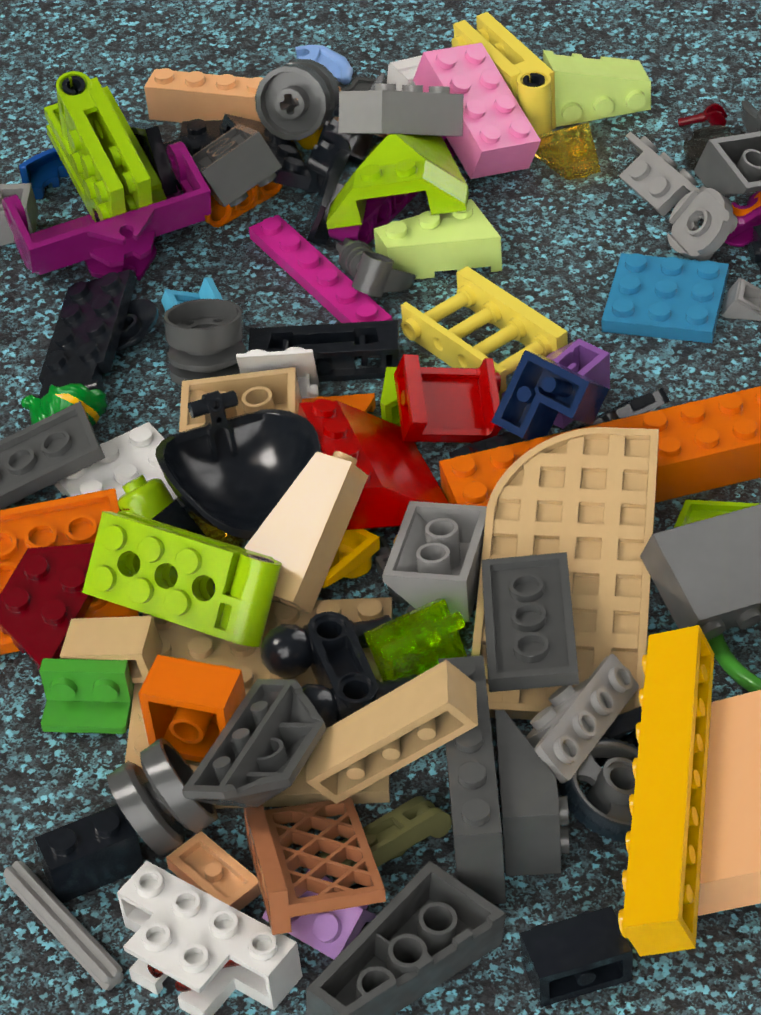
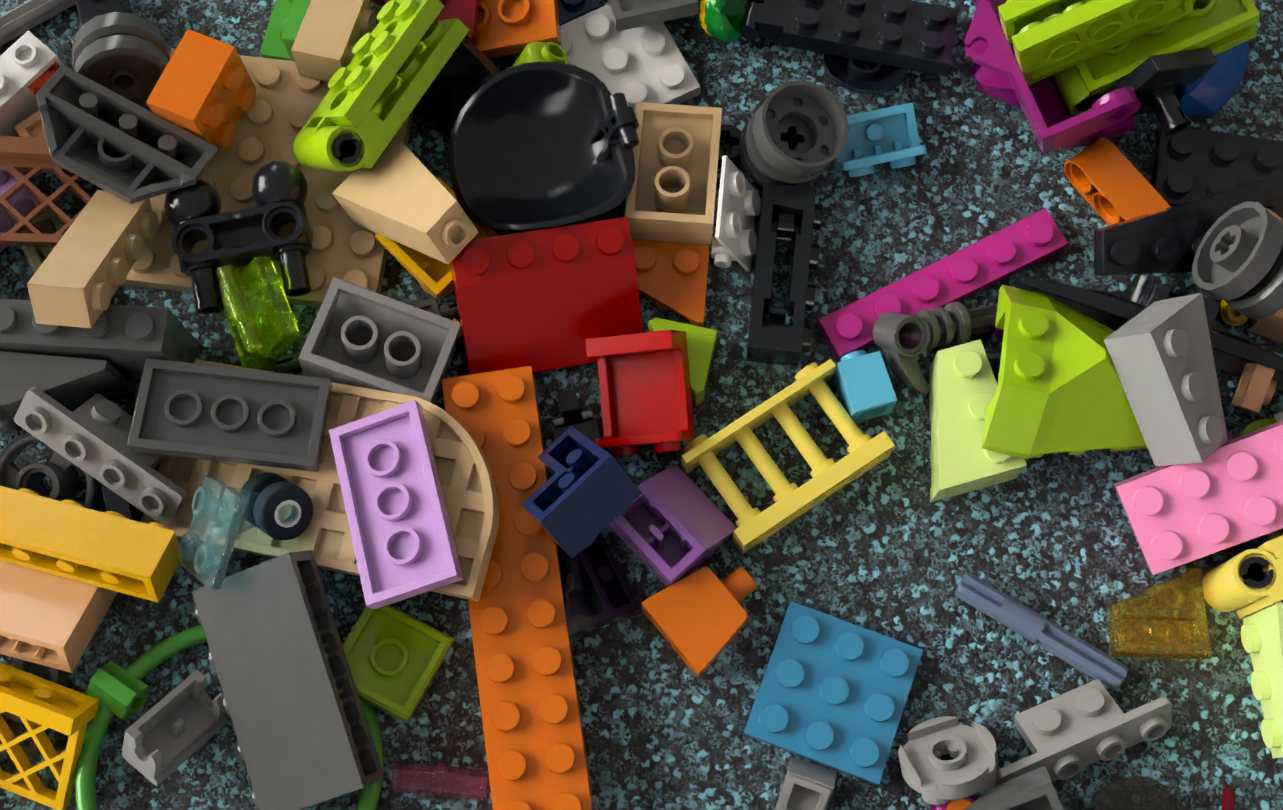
camera: 95 degrees right, 30 degrees up
dark grey slope [192,124,282,207] -> none
none -> clear light blue plate [178,472,313,590]
none -> lavender plate [329,400,463,610]
none -> orange torso [642,566,758,679]
none -> medium azure brick [832,350,897,423]
none -> sand blue axle [955,573,1129,690]

